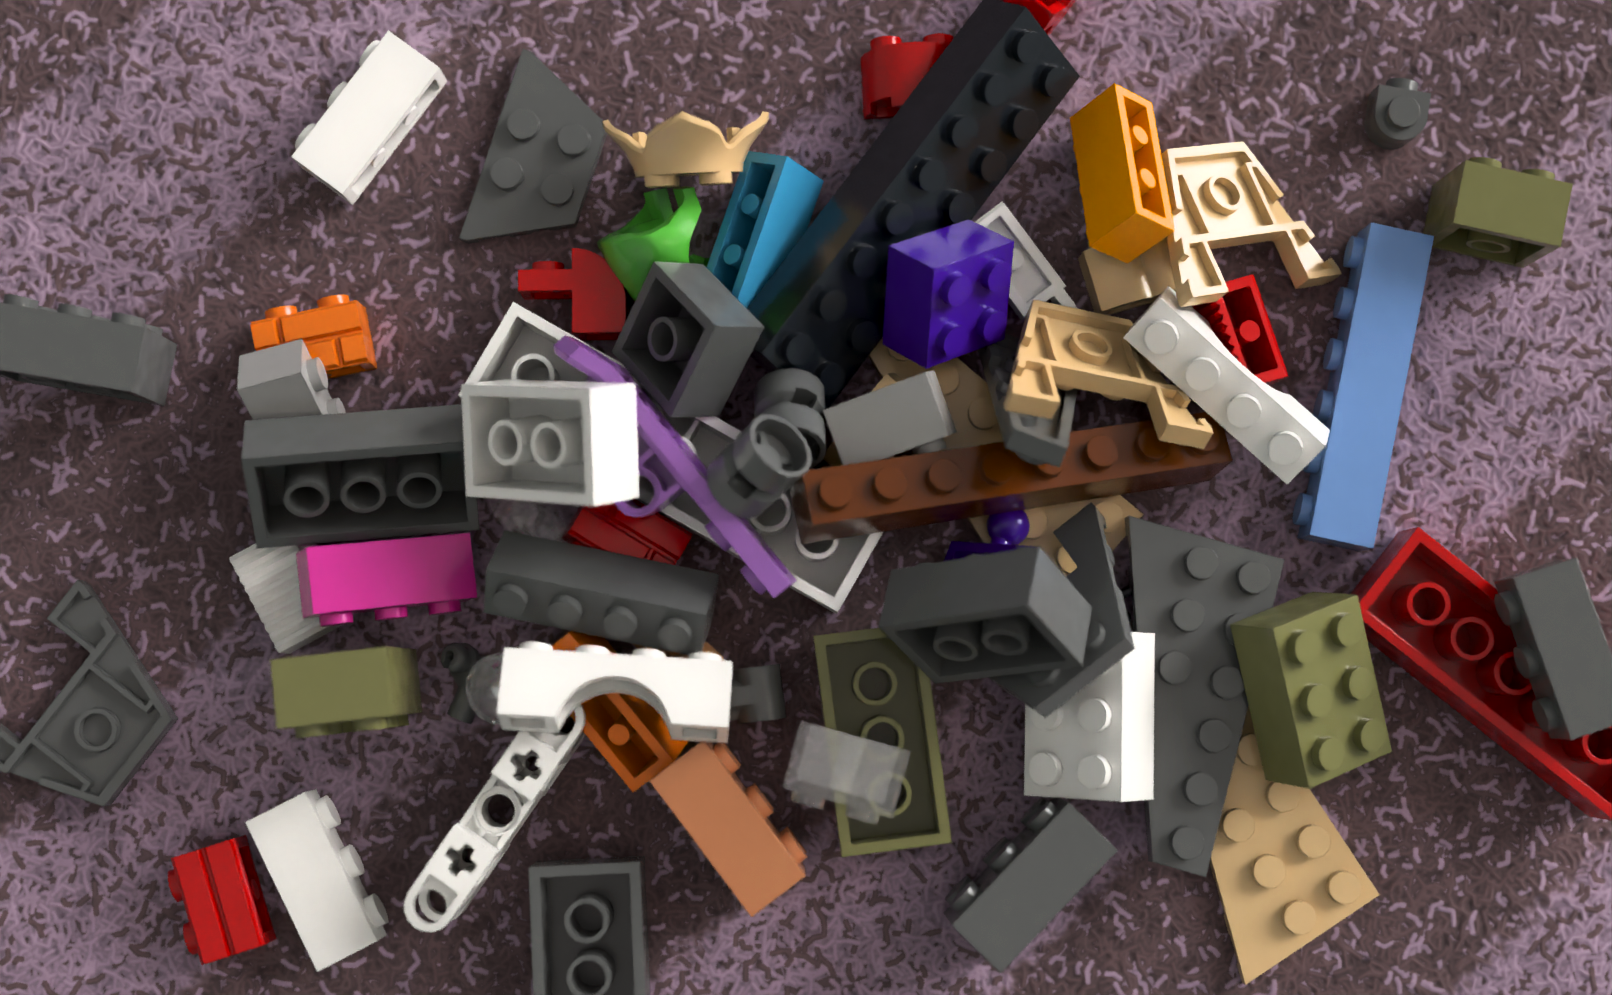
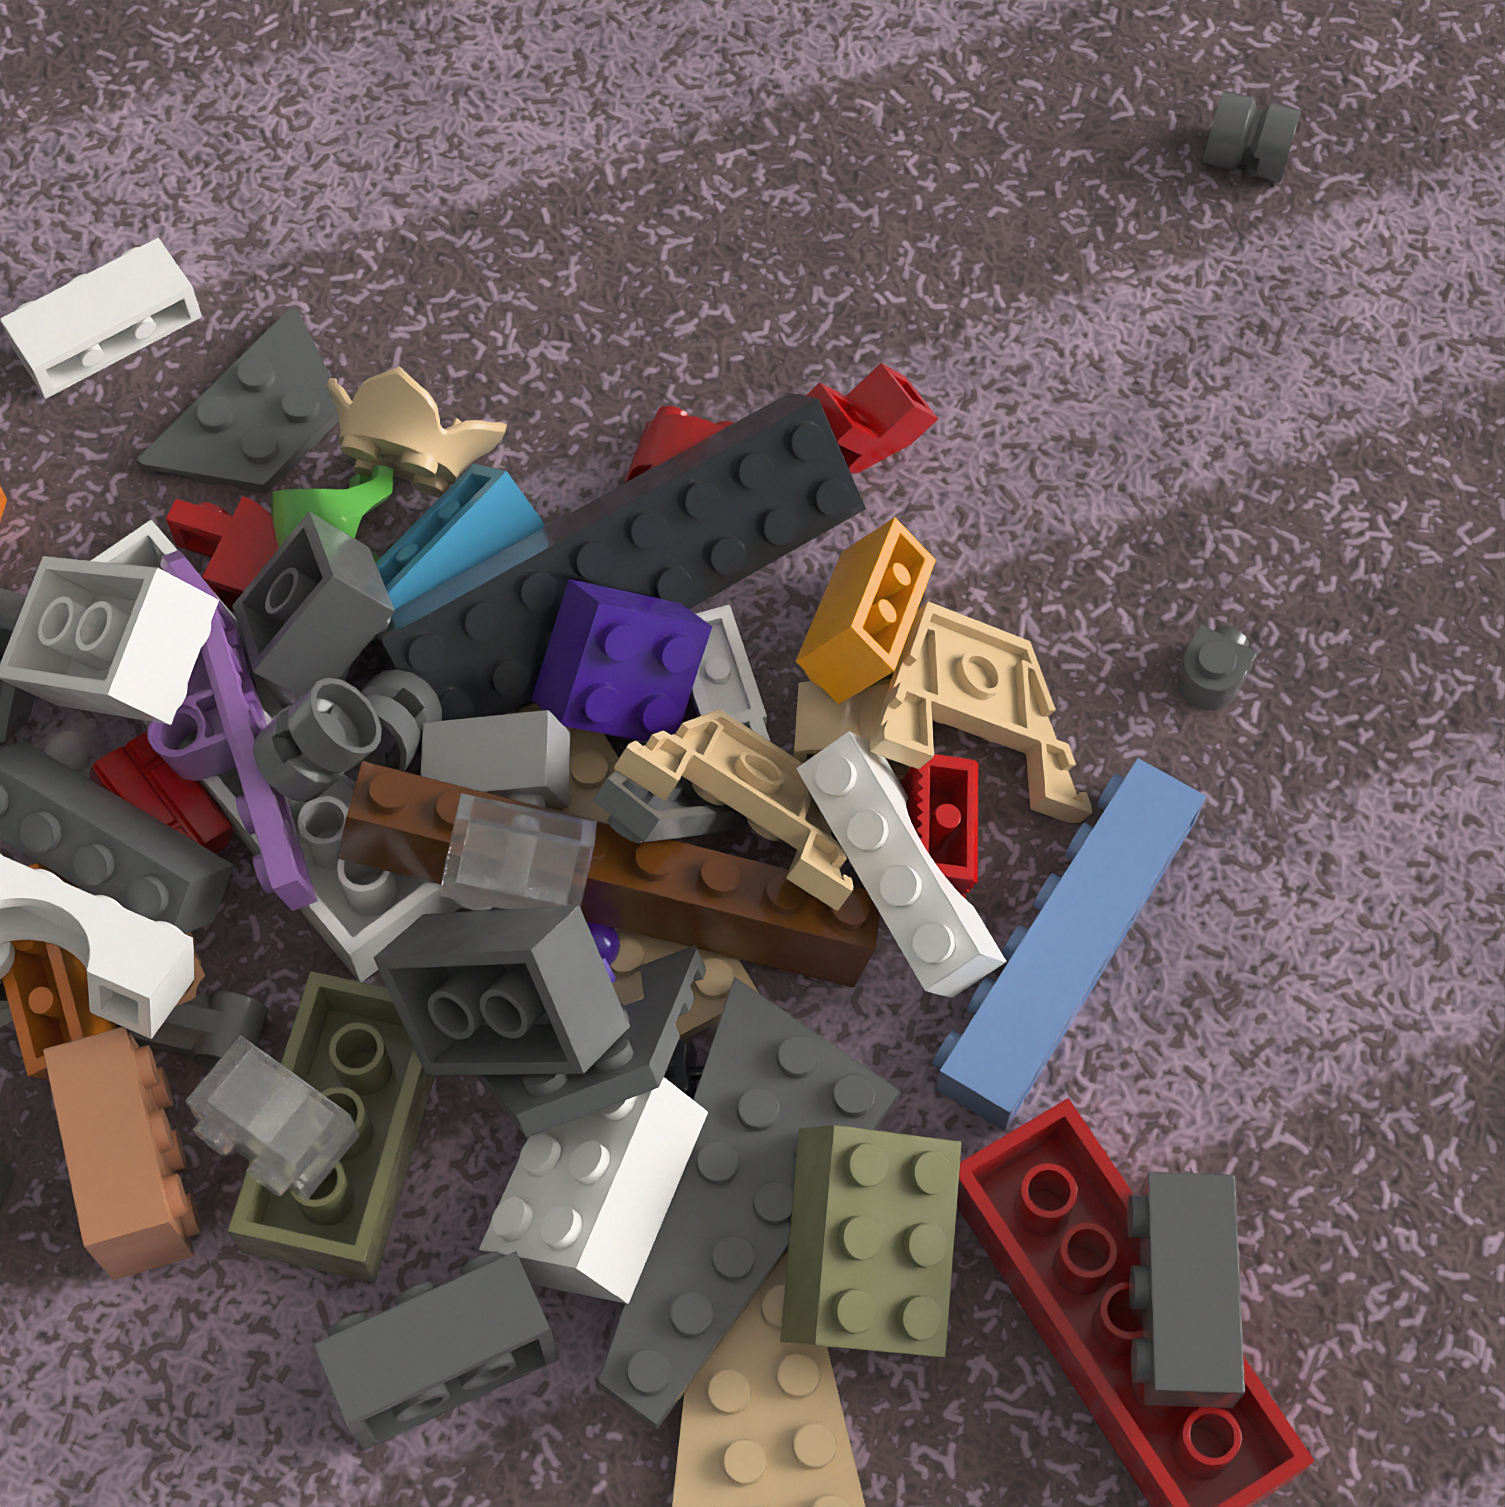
camera: 25 degrees right, 20 degrees down
olive brick [1423,157,1573,268] -> none
none -> clear brick [439,793,597,911]

